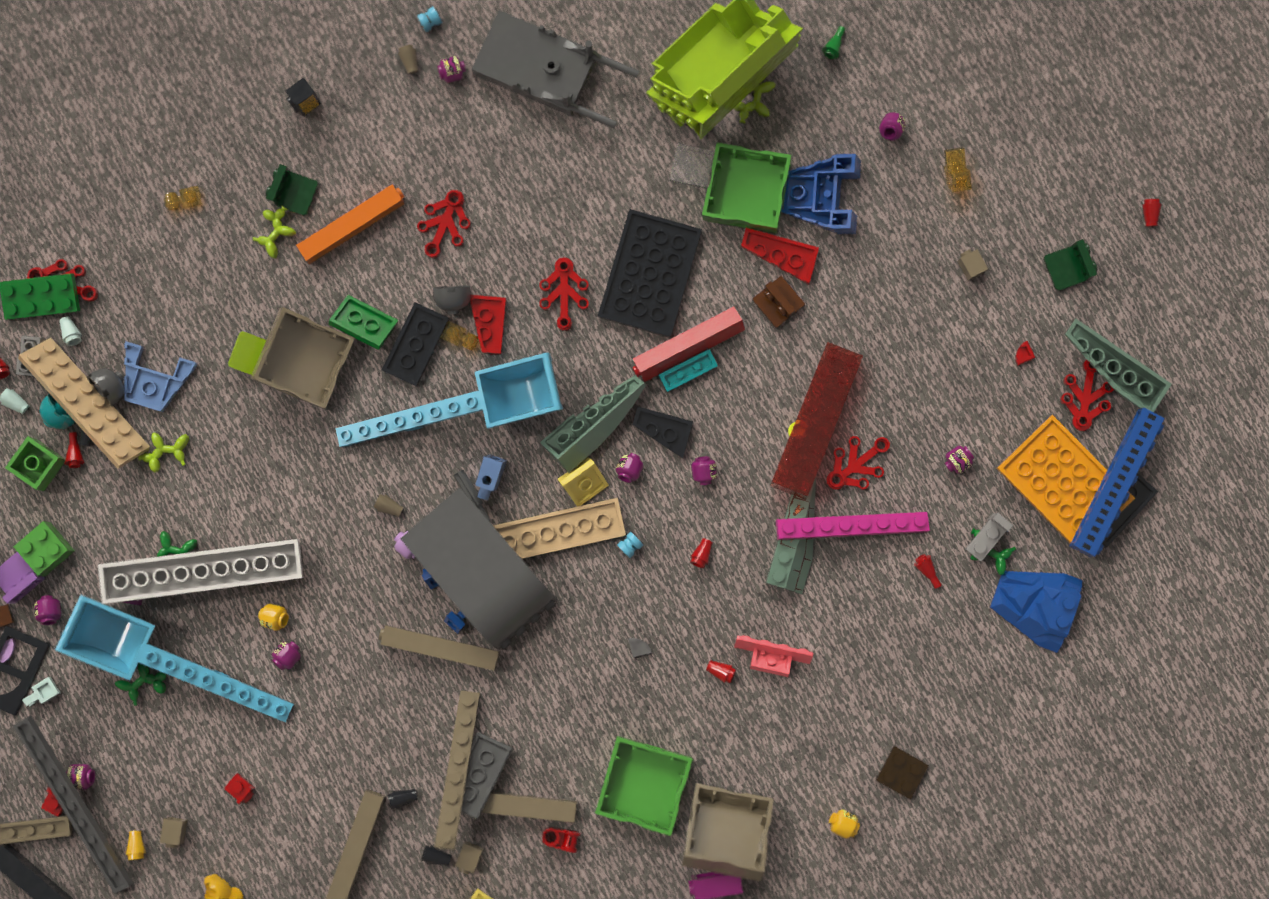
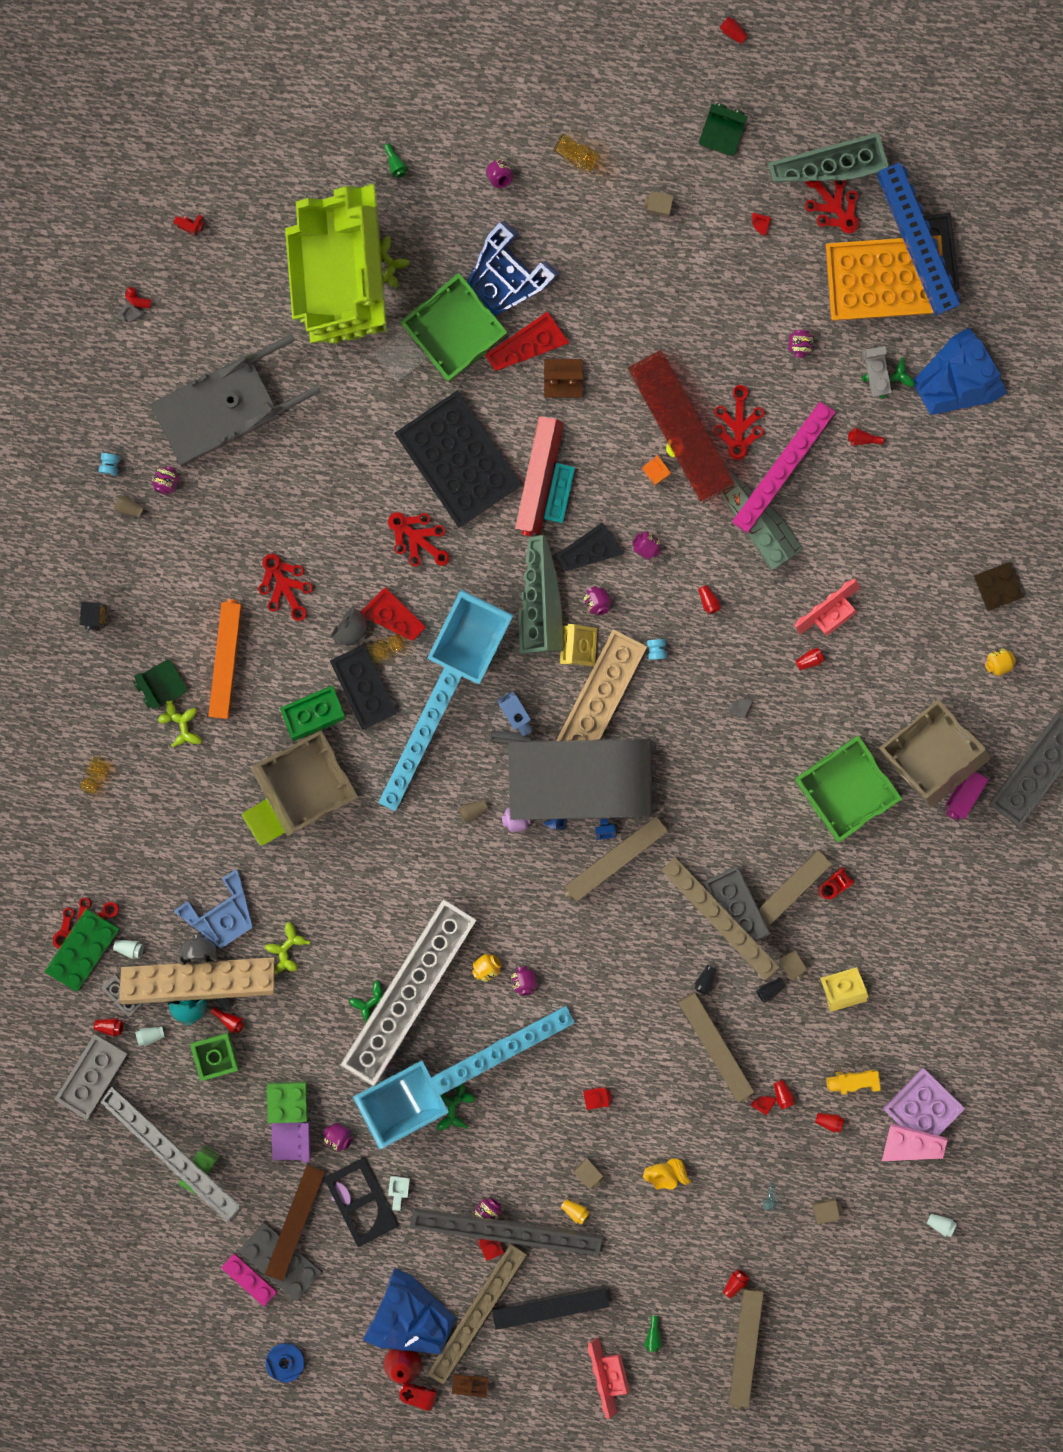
camera: 50 degrees left, 5 degrees up
none -> orange panel [642,455,671,486]

